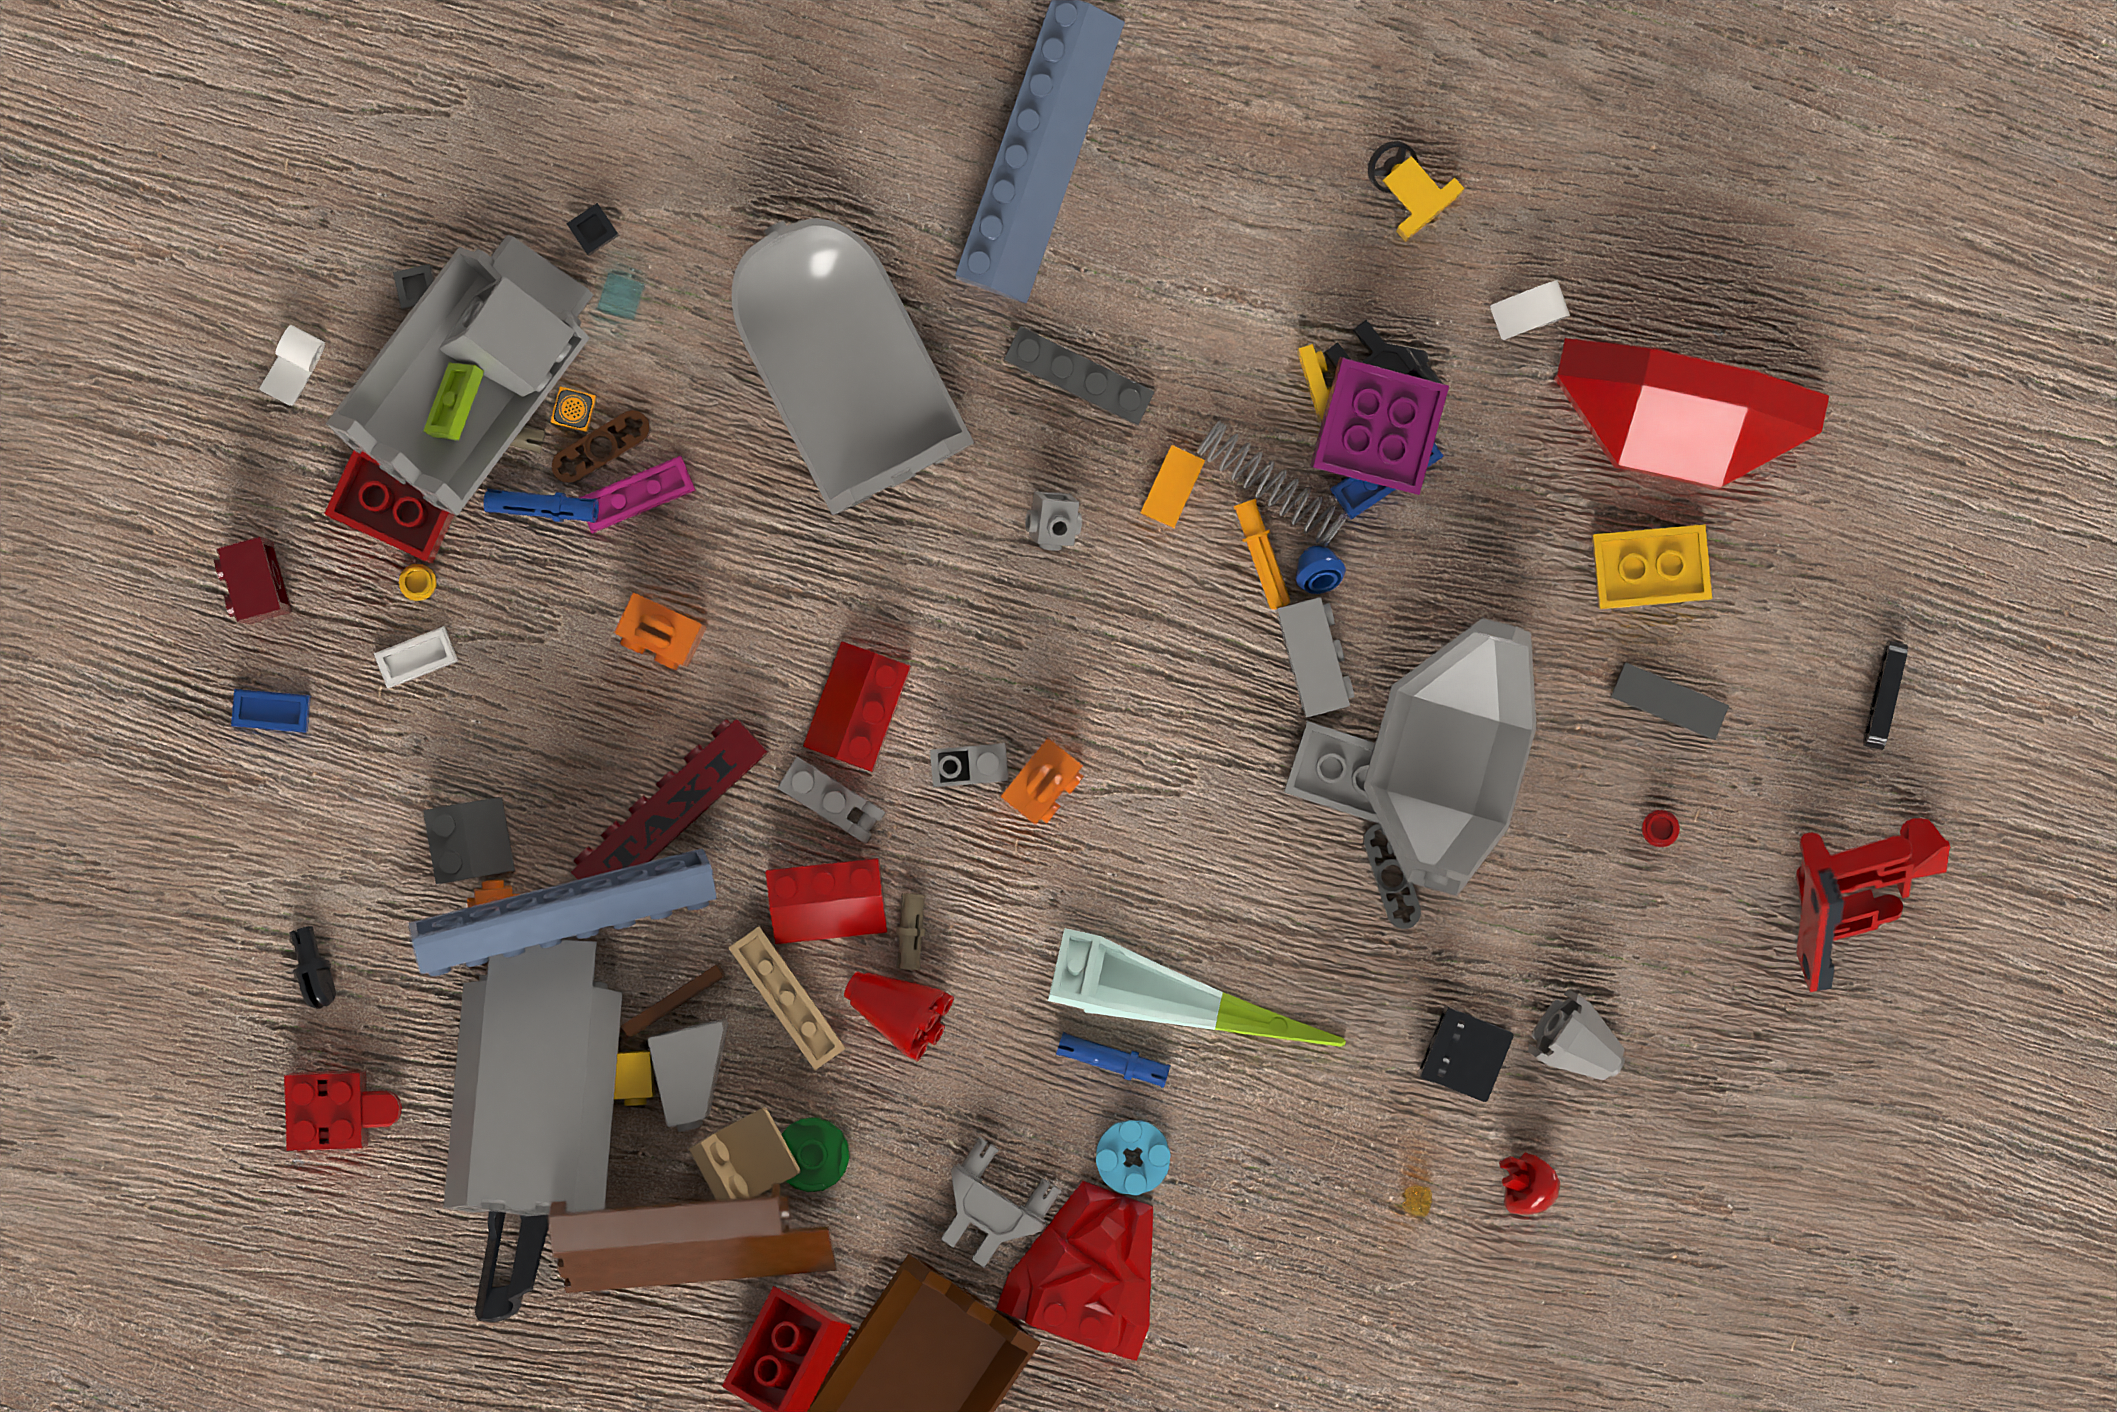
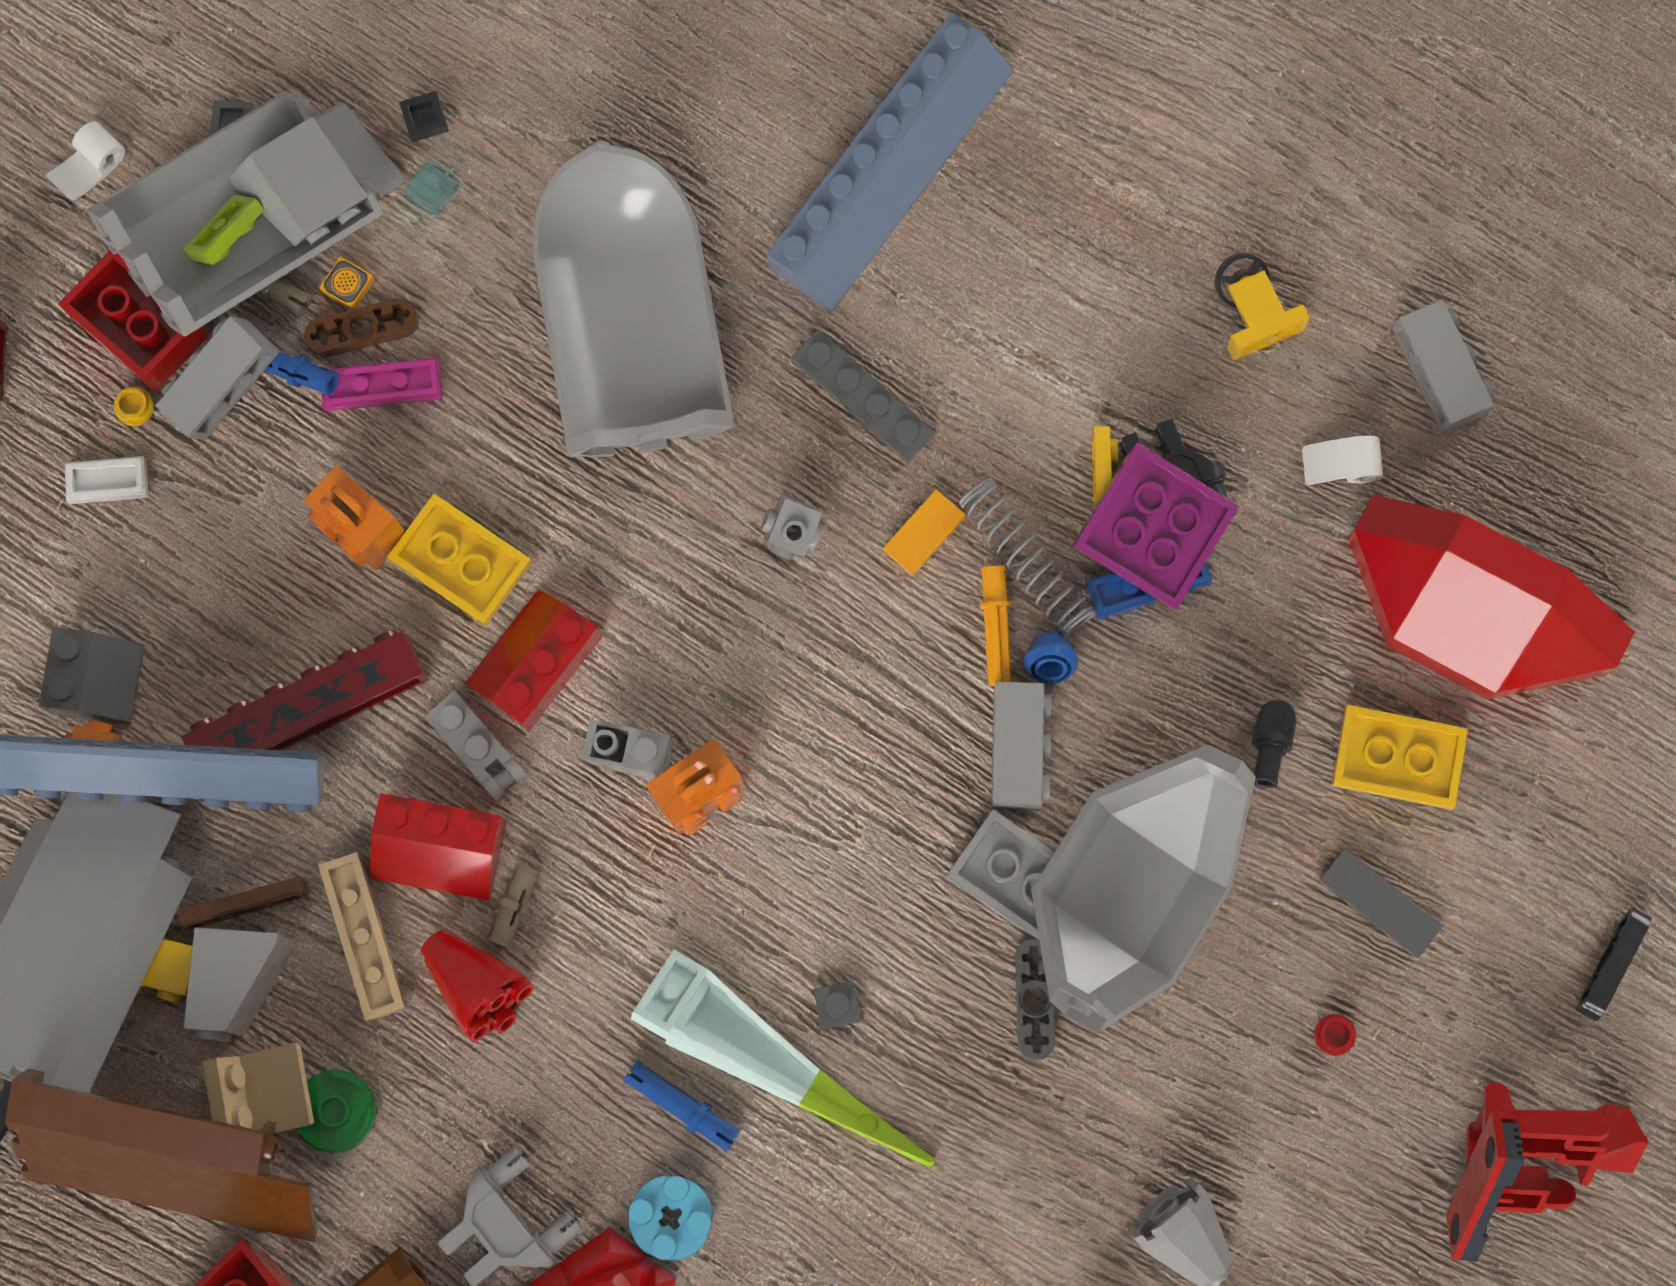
camera: 20 degrees right, 10 degrees down
black bracket [1417,1006,1514,1102] -> none
none -> light grey brick [156,316,280,440]
none -> yellow plate [387,493,533,626]
none -> dark grey plate [813,981,862,1031]
none -> black arm [1252,700,1297,788]
none -> light grey brick [1392,299,1494,434]

